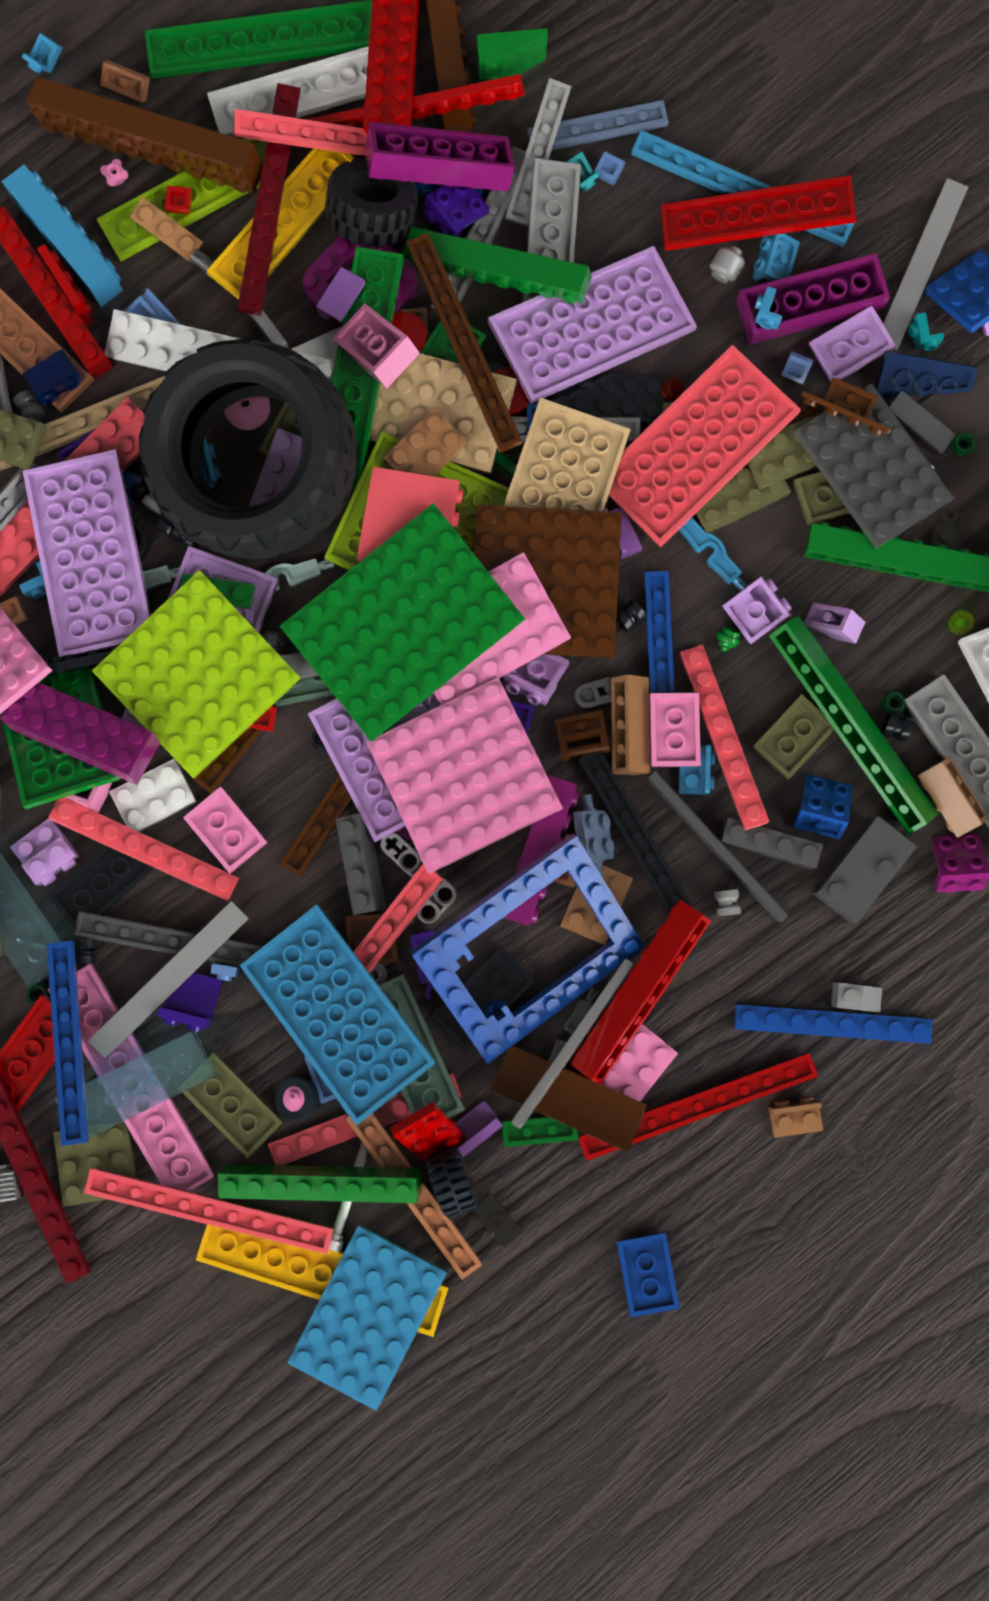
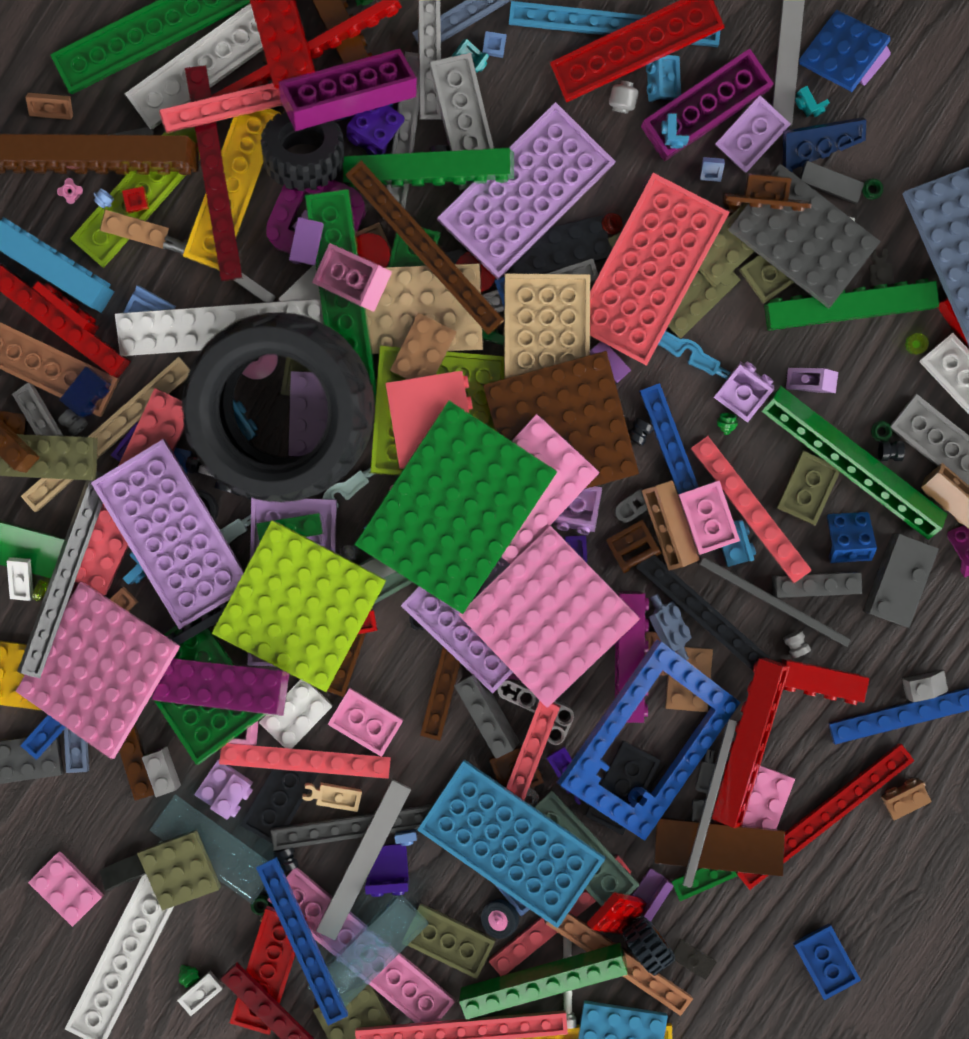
camera: 20 degrees left, 5 degrees up
none -> light blue plate [94,188,114,208]
none -> tan plate [302,782,362,812]
none -> red brick [782,659,869,705]

